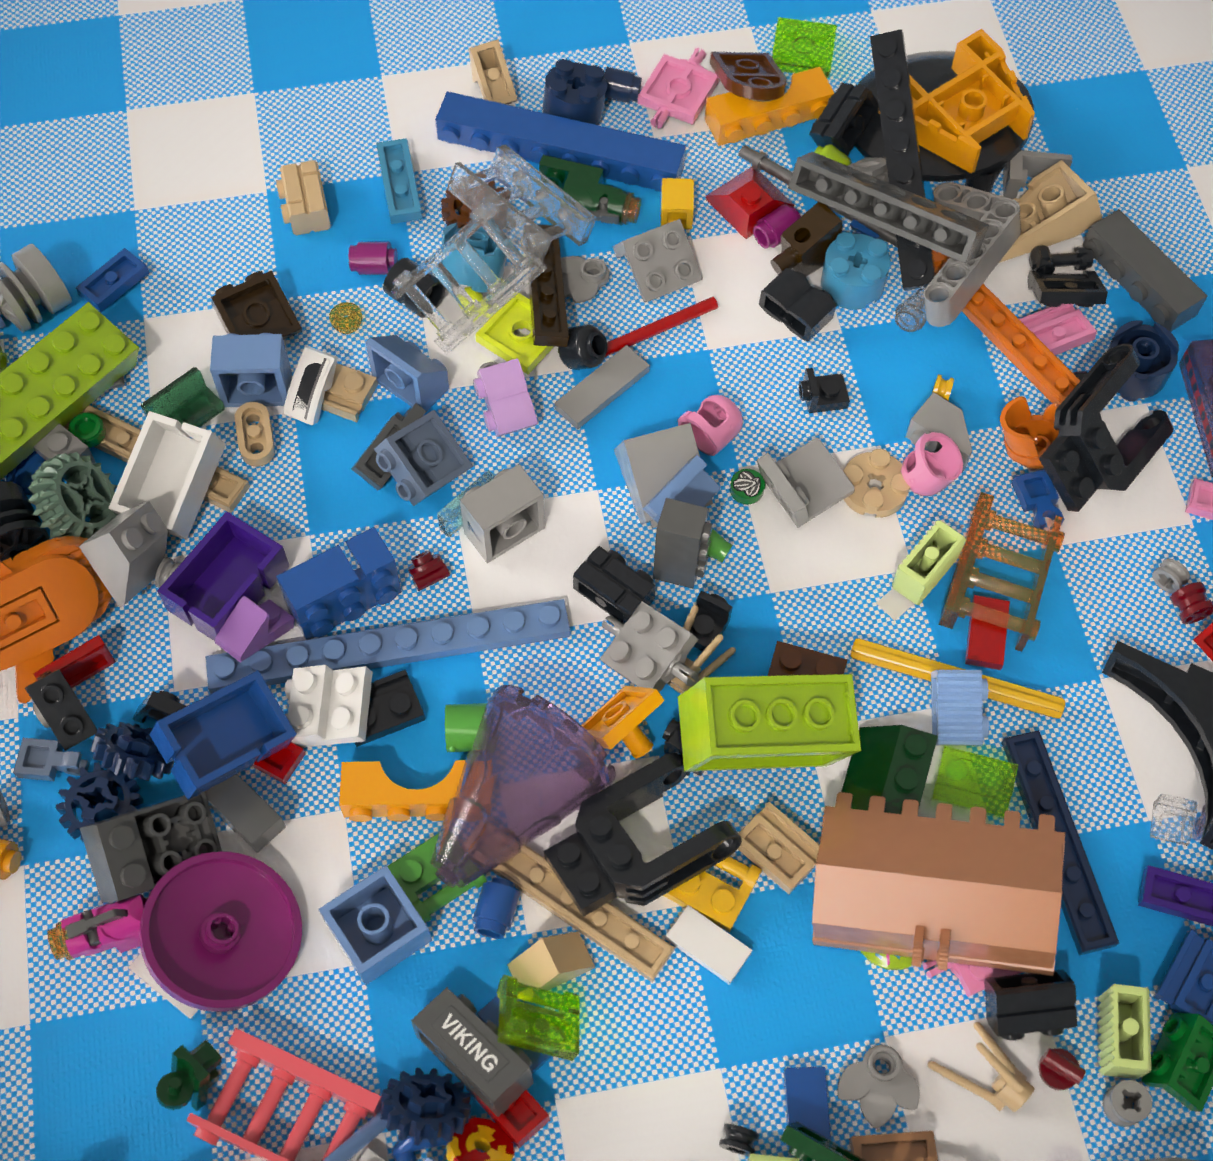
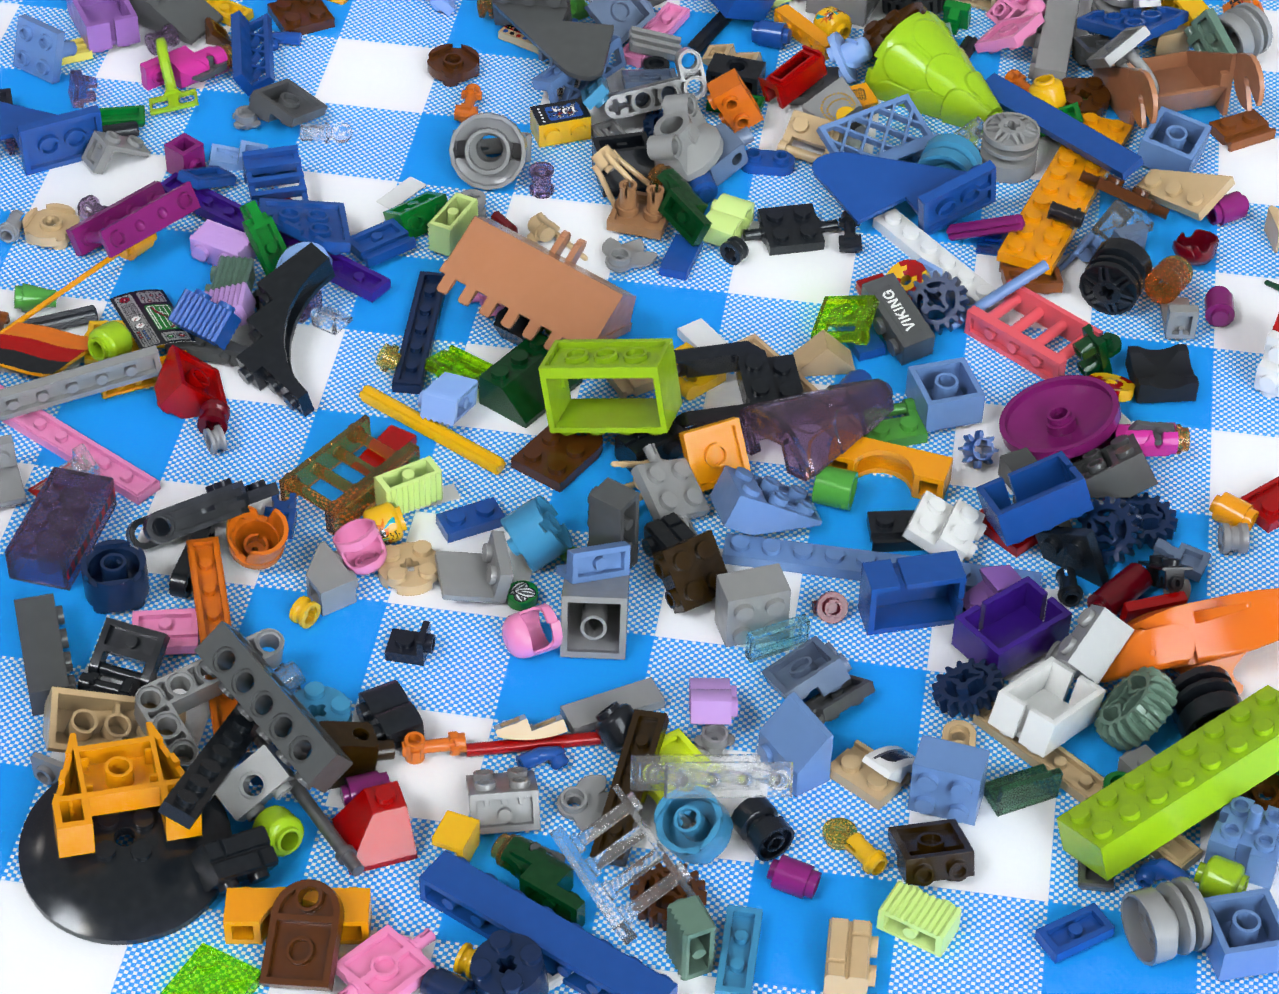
camera: 160 degrees left, 20 degrees down
none -> yellow head [363,502,408,545]
none -> clear yellow plate [375,343,401,372]
none -> orange bar [401,731,467,765]
none -> blue plate [436,497,505,543]
none -> yellow bush [453,942,477,979]
none -> slope [493,714,568,740]
none -> dark azure brick [500,495,573,572]
none -> blue arm [516,746,569,770]
none -> dark brown plate [652,530,728,614]
none -> sand green brick [666,895,717,981]
none -> medium blue slope [709,465,822,536]
none -> yellow pin [844,833,888,875]
none -> yellowish green brick [876,881,962,957]
none -> dark blue gear [932,658,1005,719]
none -> blue gear [958,430,999,469]
none -> black pin [1055,567,1083,607]
none -> dark red brick [1087,563,1152,616]
none -> yellow piece [1089,373,1135,402]
none -> black brick [1125,344,1199,403]

